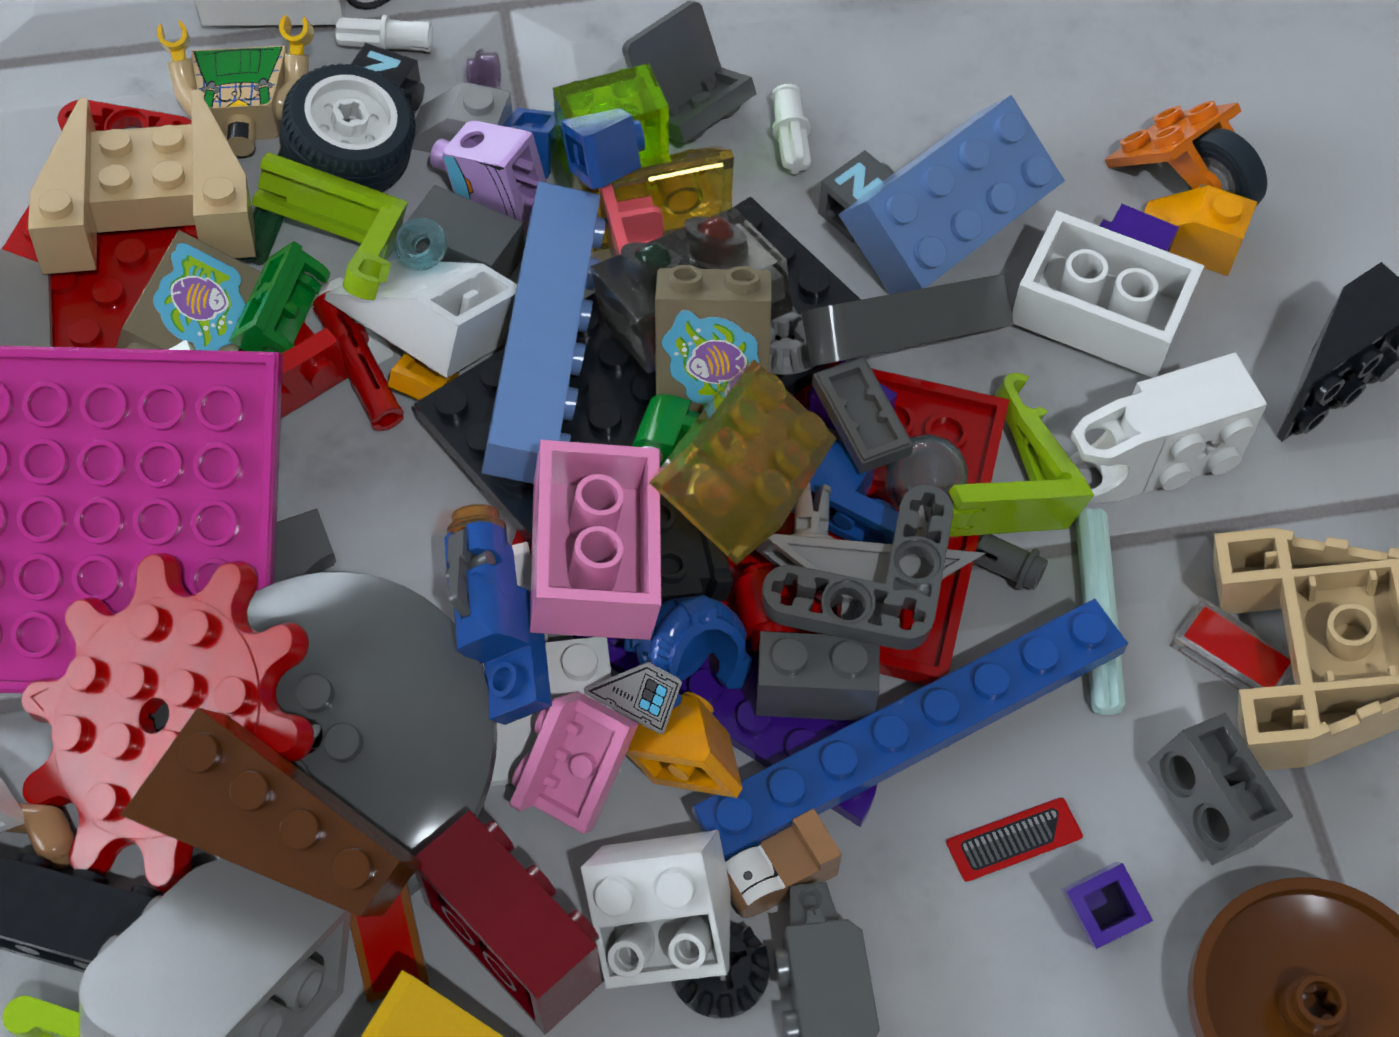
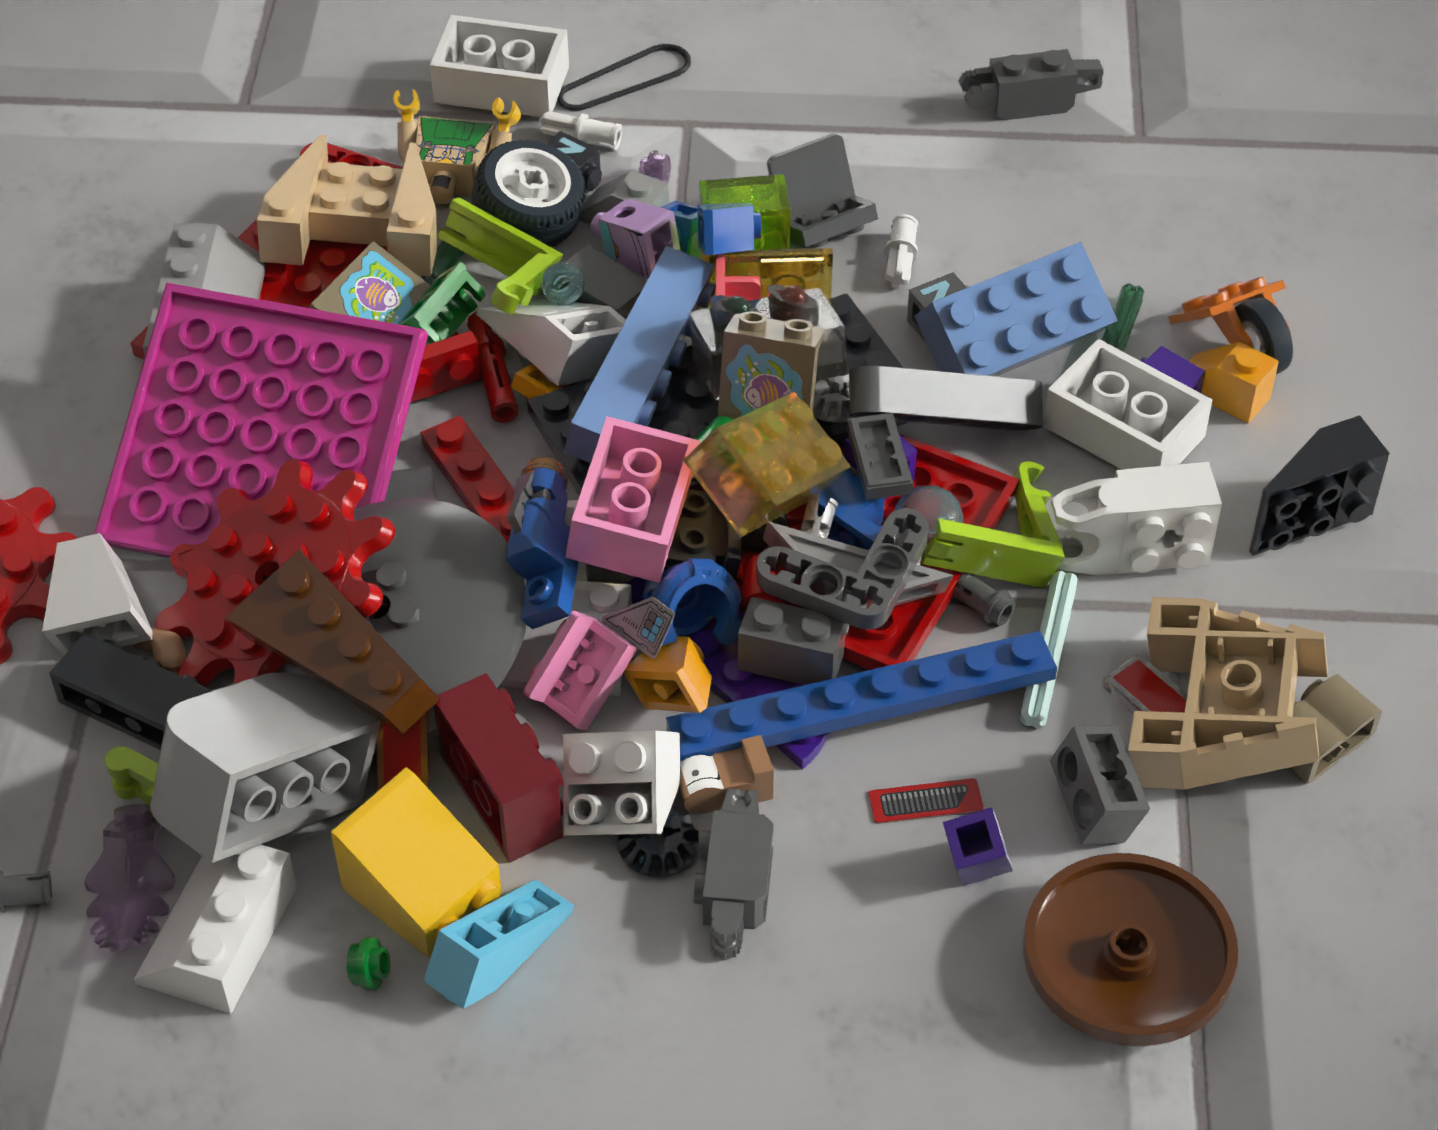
camera: 15 degrees right, 10 degrees down
none -> red plate [420,415,514,543]
none -> clear green axle [1102,283,1144,352]

